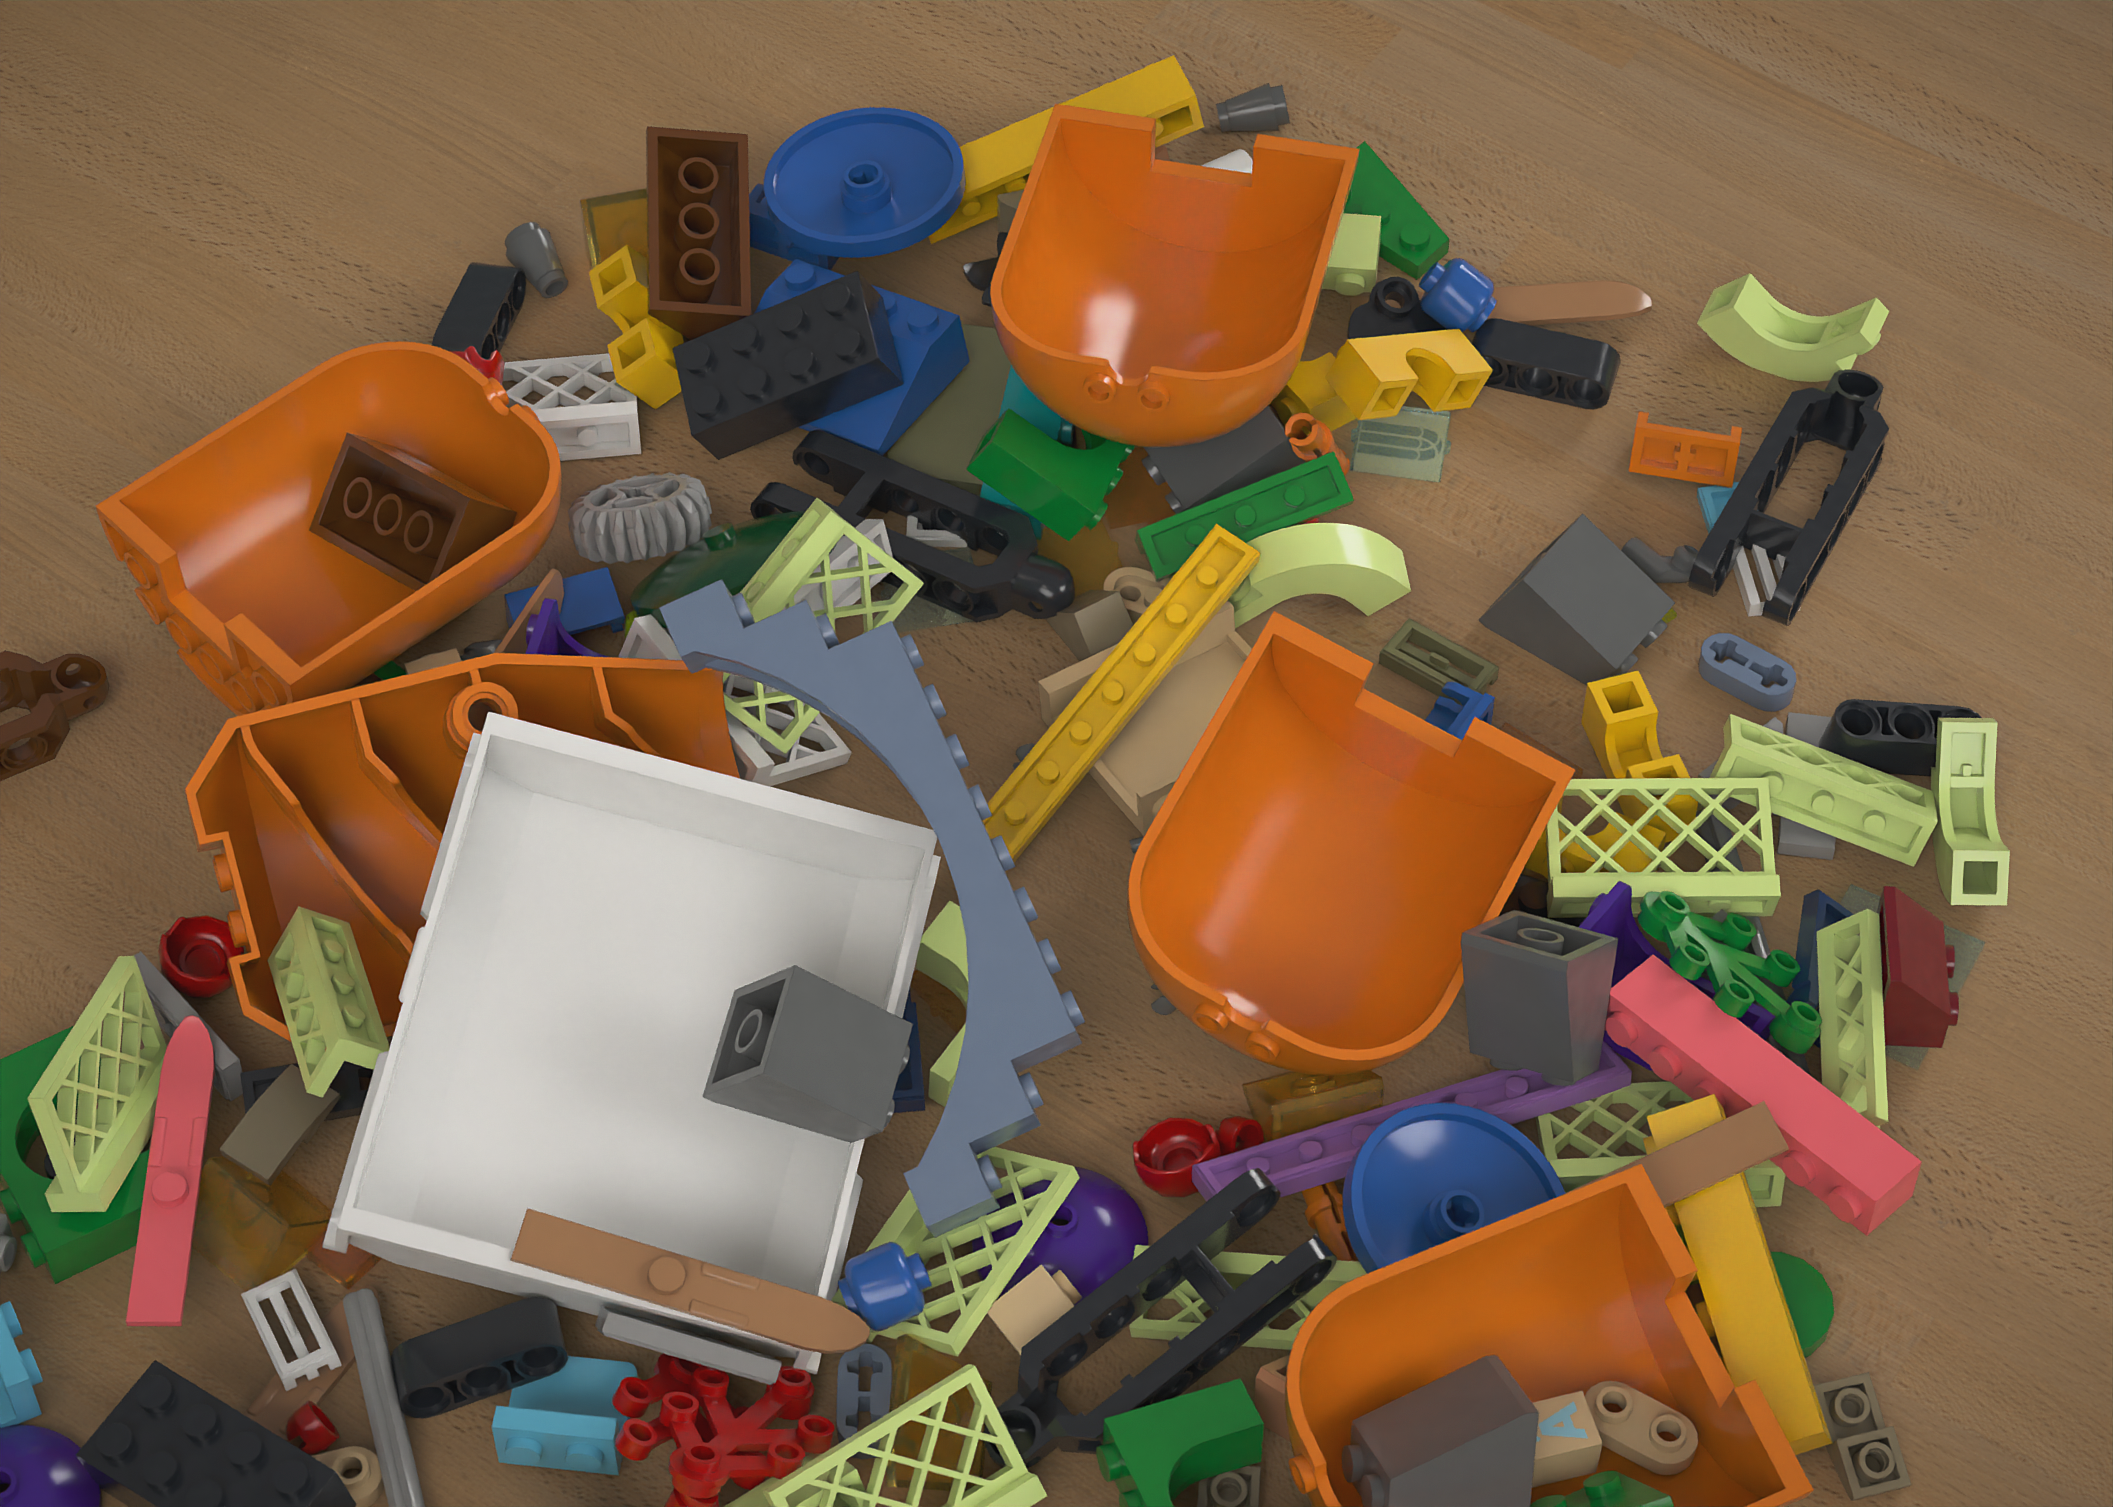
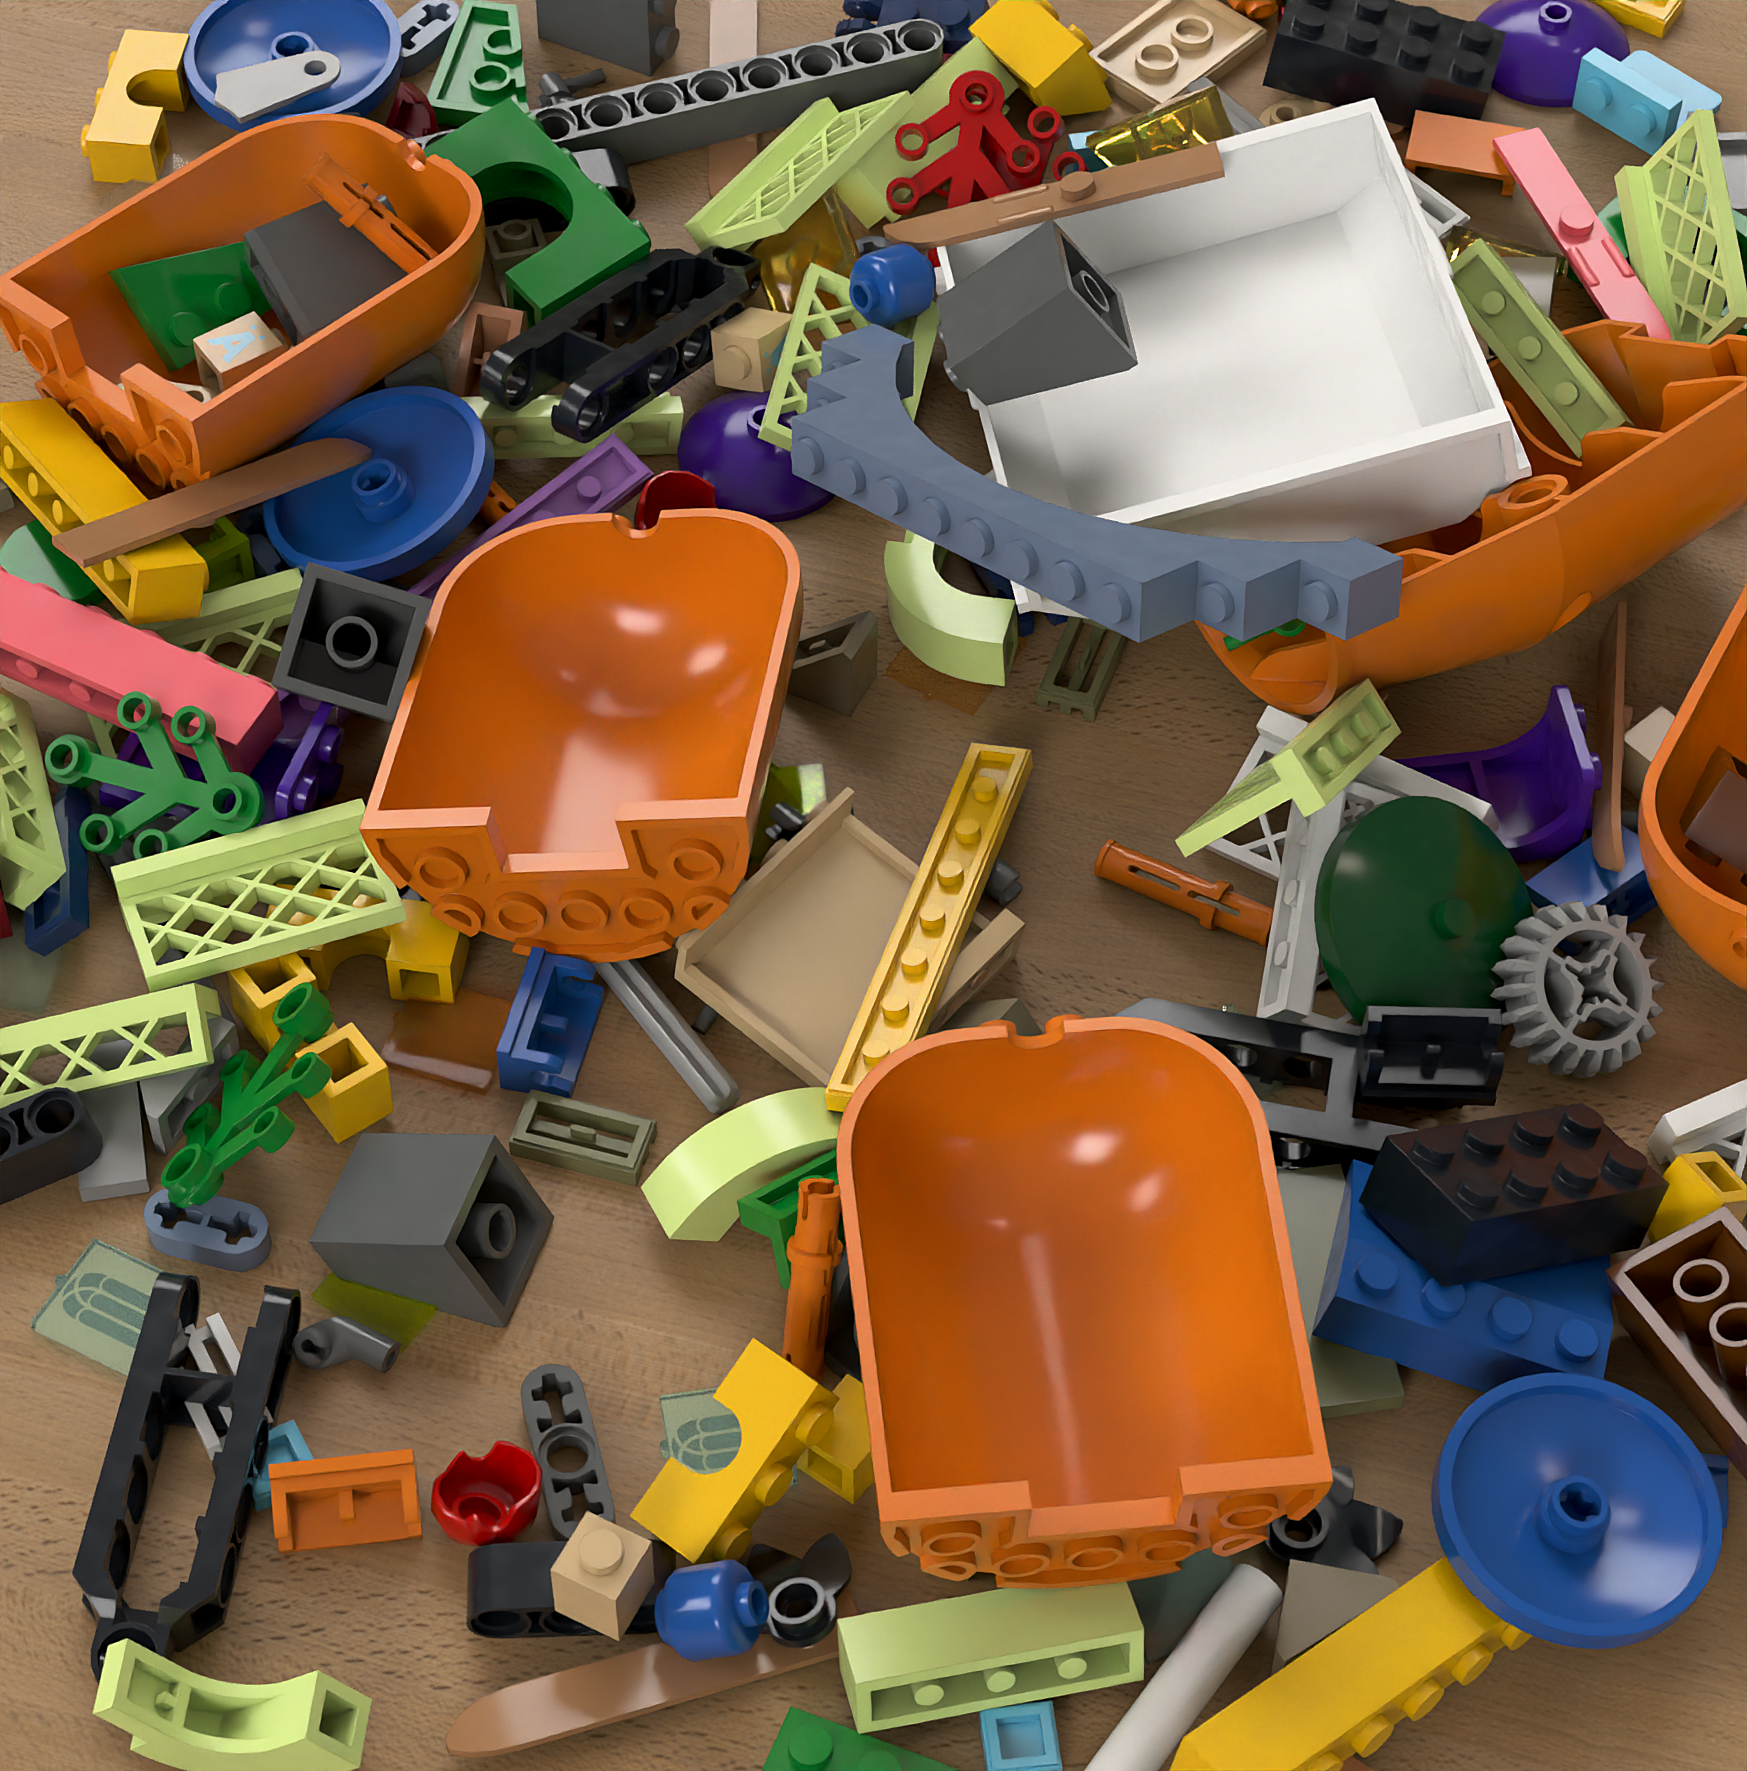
camera: 160 degrees right, 0 degrees up
none -> clear light blue piece [30,1238,165,1377]
none -> green plant [161,982,334,1208]
none -> orange pin [301,153,439,274]
none -> red hair [431,1440,543,1547]
none -> dark grey beam [521,1364,616,1542]
none -> tan brick [551,1511,655,1641]
none -> dark tan slope [787,610,878,717]
none -> clear yellow slope [1085,85,1235,167]
none -> black hinge [1356,1006,1505,1106]
none -> orange hinge [1404,110,1525,197]

